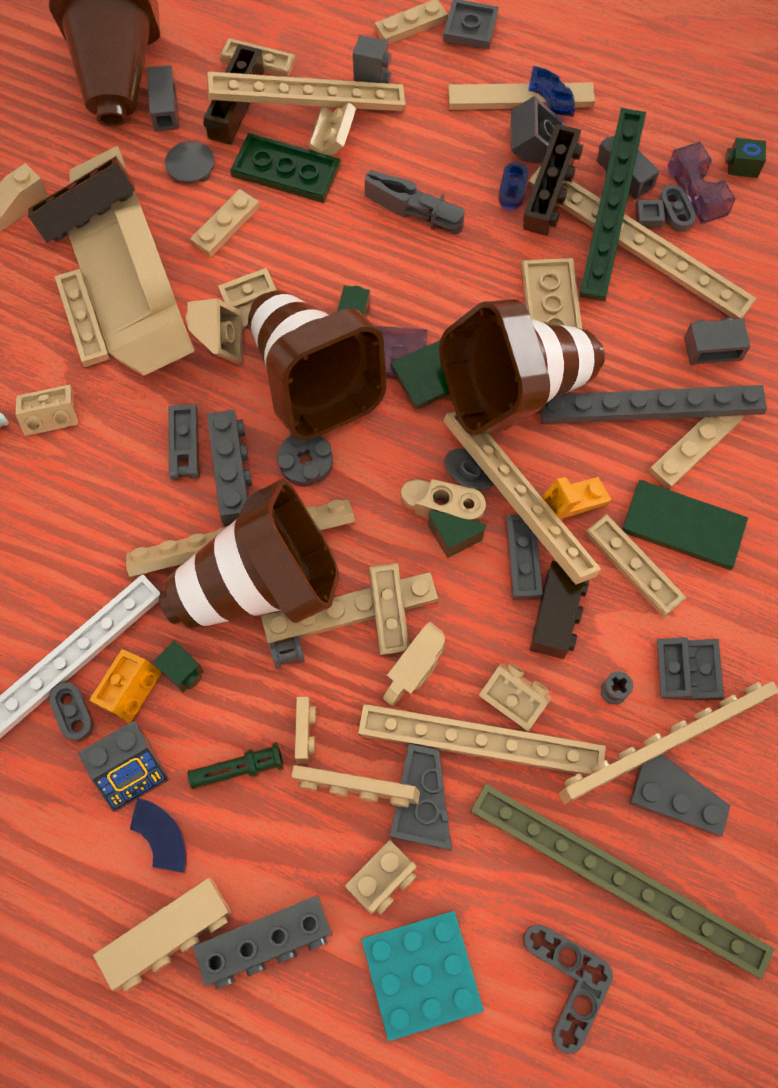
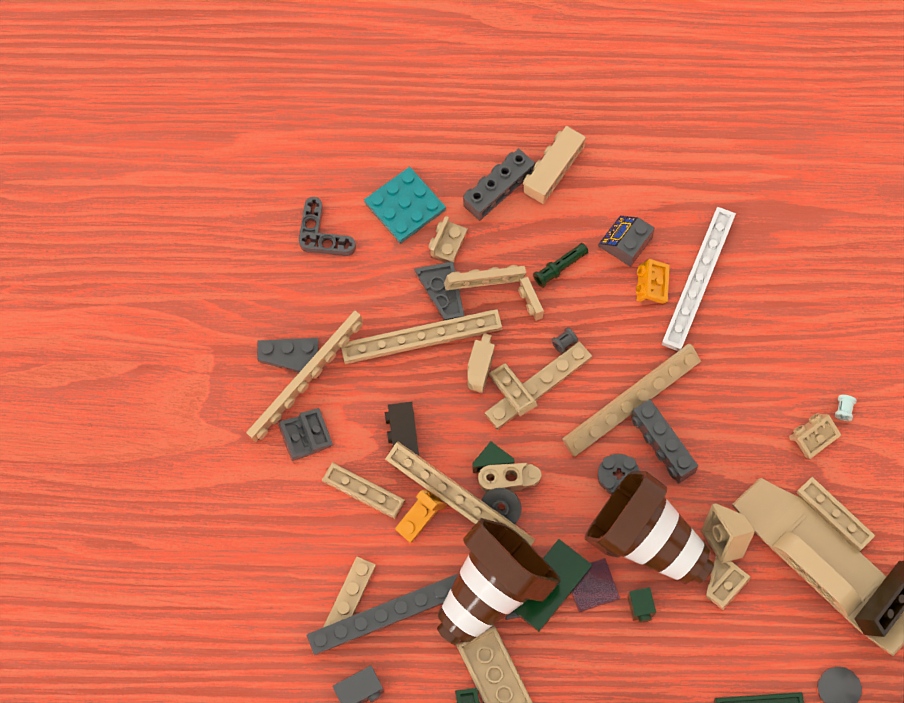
camera: 160 degrees right, 0 degrees up
dark grey plate [49,683,94,742] -> none
clear blue tile [130,798,187,873] -> none
dark green brick [153,640,204,693] -> none
reddish brown cone [159,479,339,629] -> none
dark grey plate [168,404,200,480] -> none
tan plate [190,189,260,258] -> none
olive plate [470,783,775,979] -> none
tan bracket [479,663,552,731] -> none
dark grey plate [506,514,543,600] -> none
dark grey bush [601,672,633,705] -> none
dark green tile [622,480,748,571] -> none

